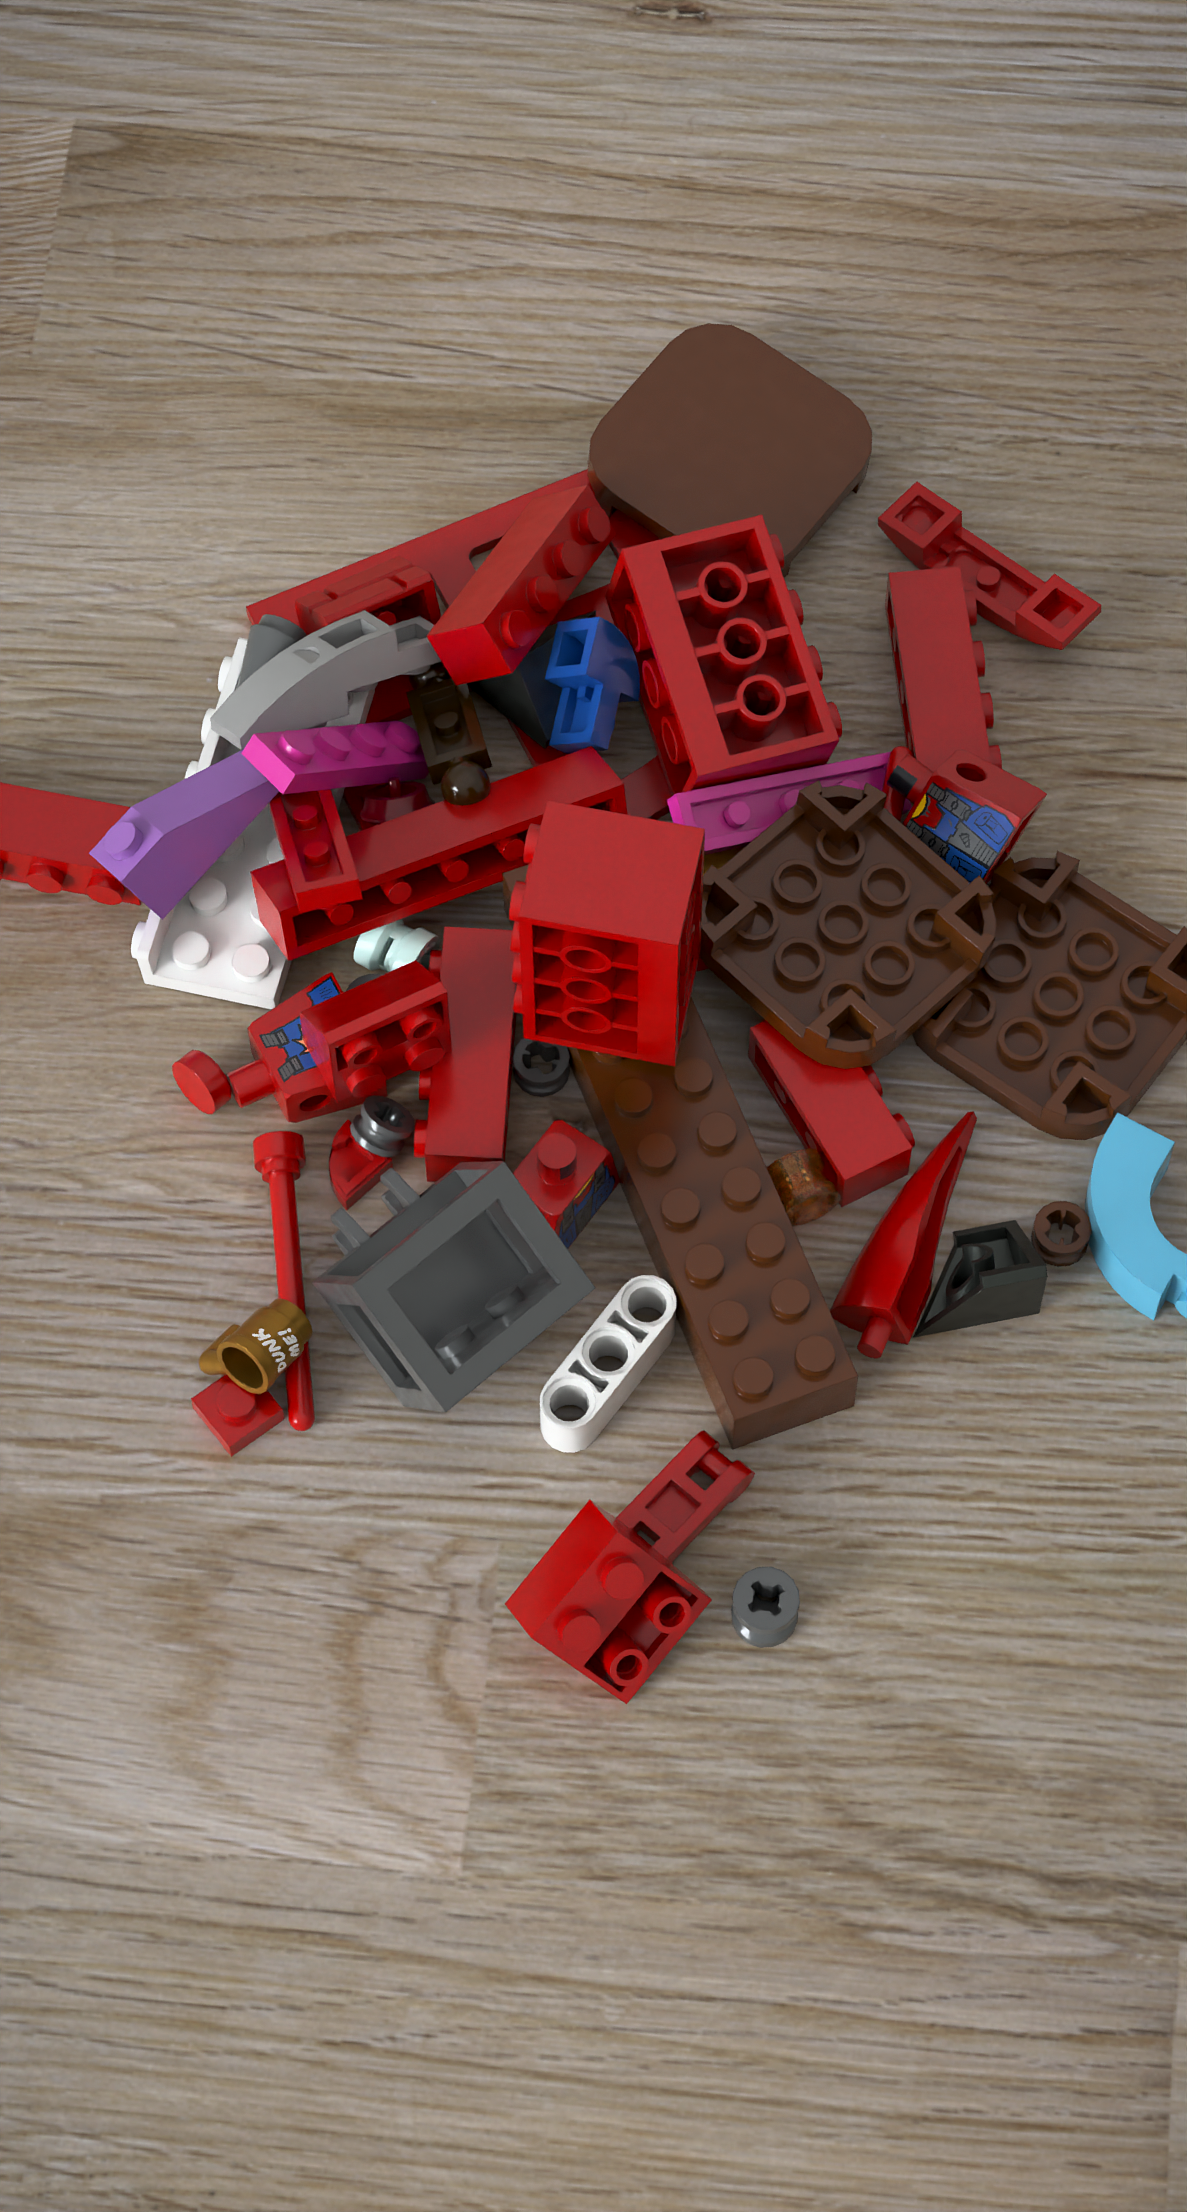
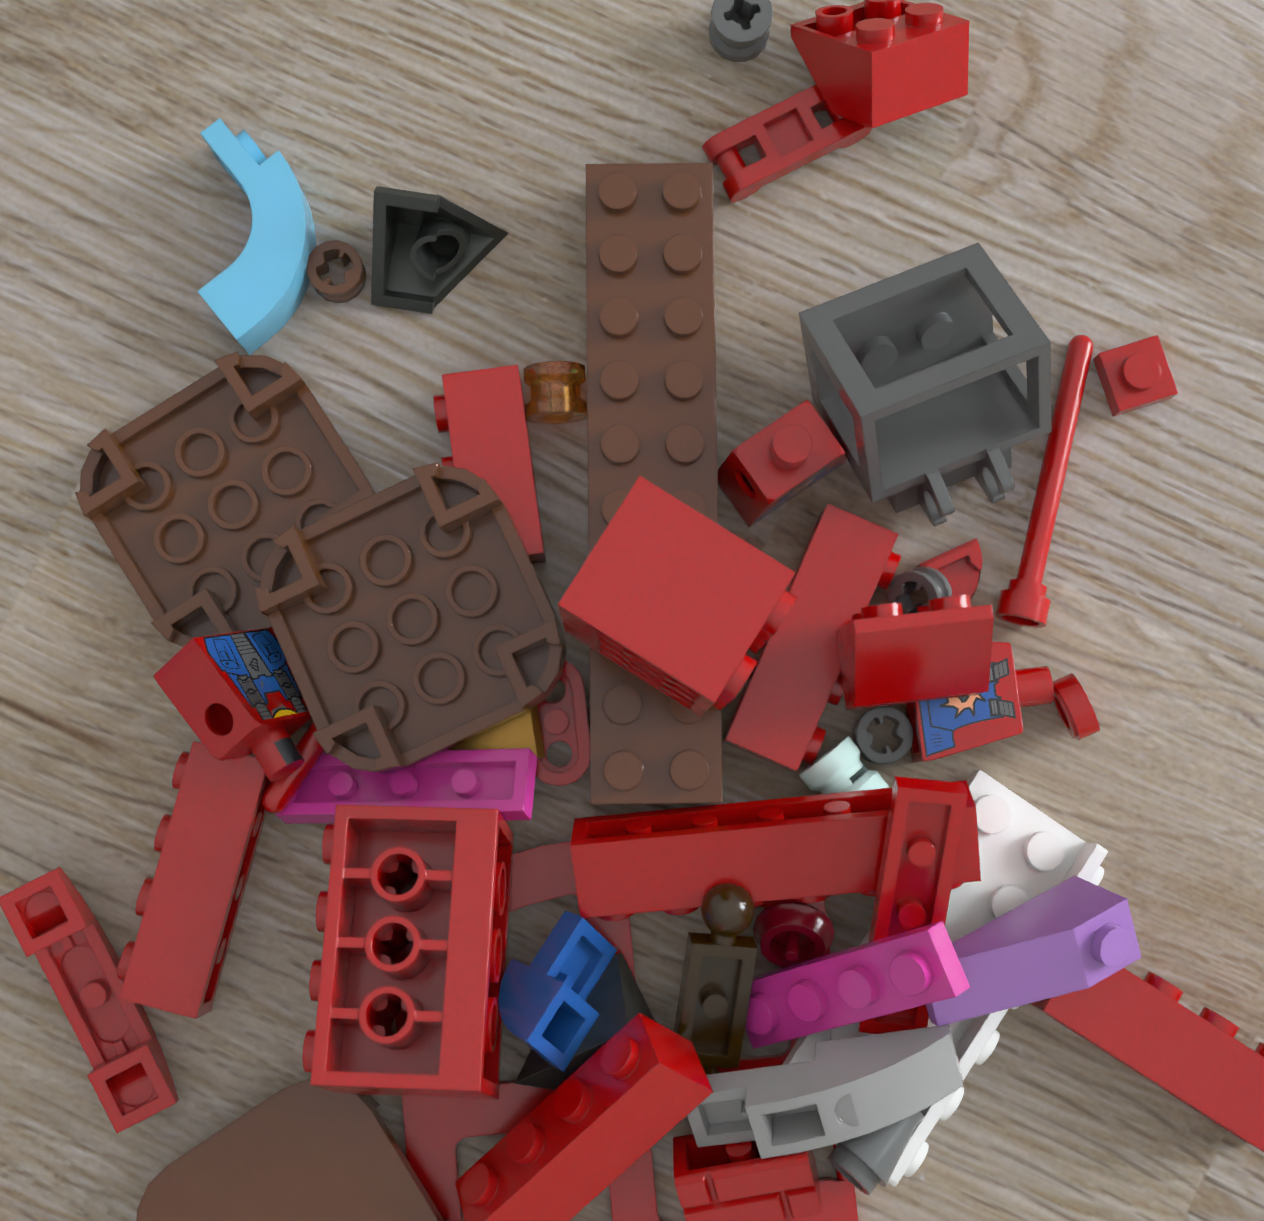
camera: 165 degrees left, 20 degrees up
pearl gold piece [199,1299,313,1394] -> none
white beam [540,1275,676,1453] -> none
red piece [830,1111,977,1359] -> none

